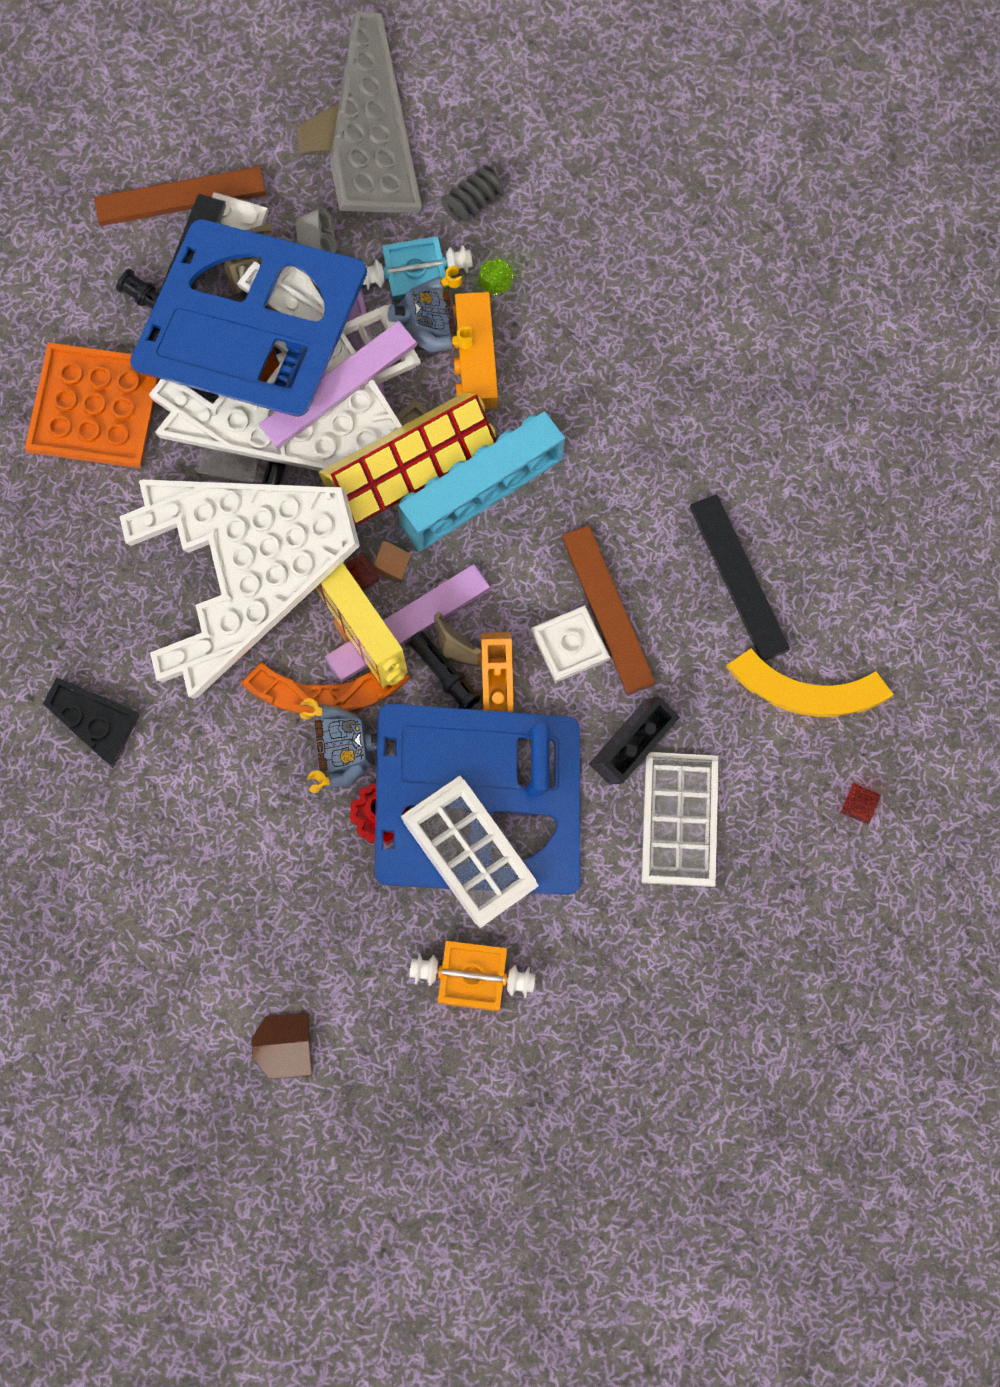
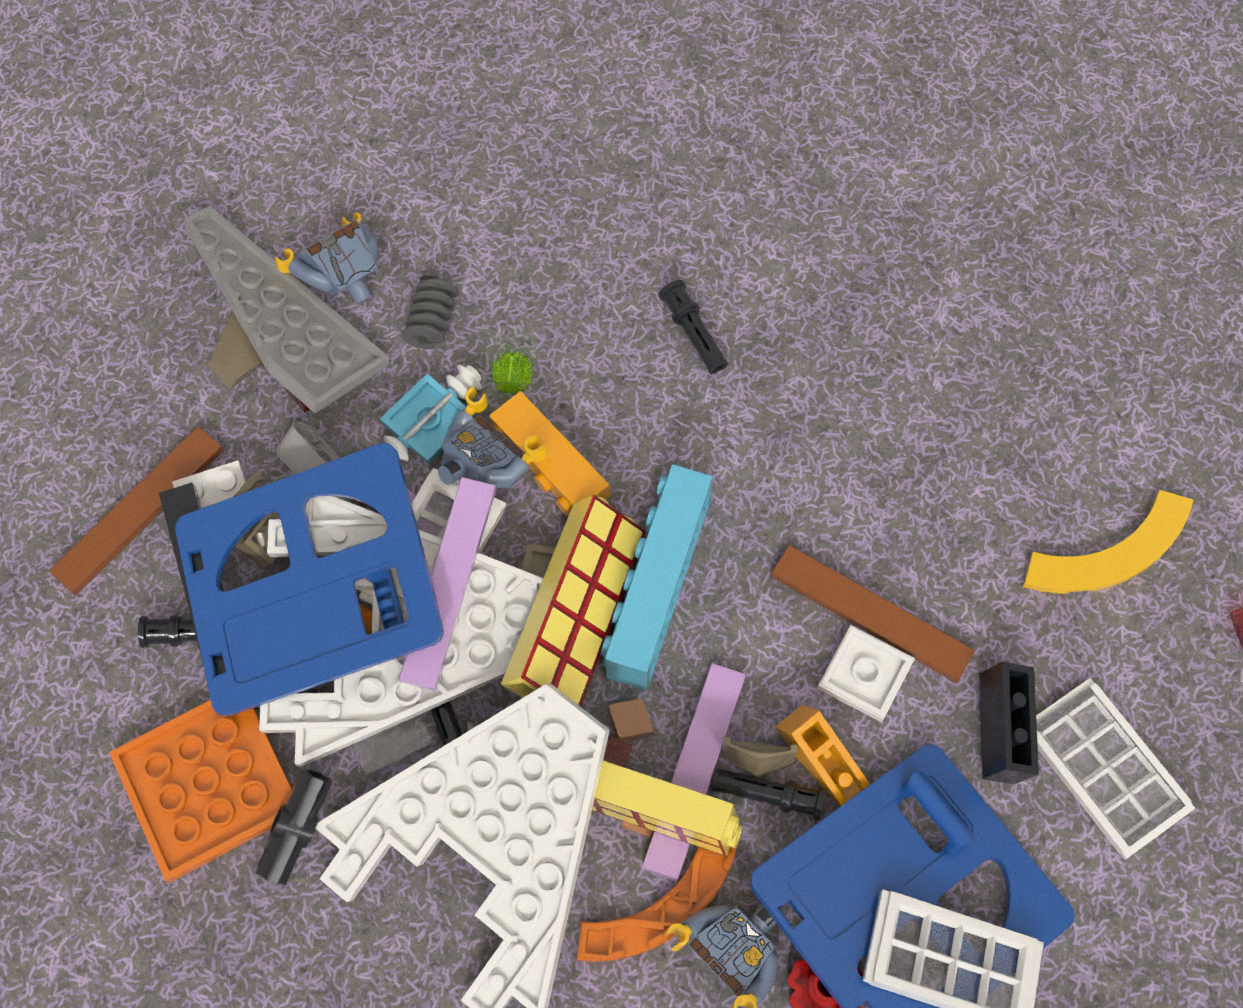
camera: 30 degrees left, 5 degrees down
black tile [690,494,790,661] -> none
none -> black piece [256,768,332,885]
none -> sand blue torso [275,213,378,305]
none -> black pin [658,280,728,375]

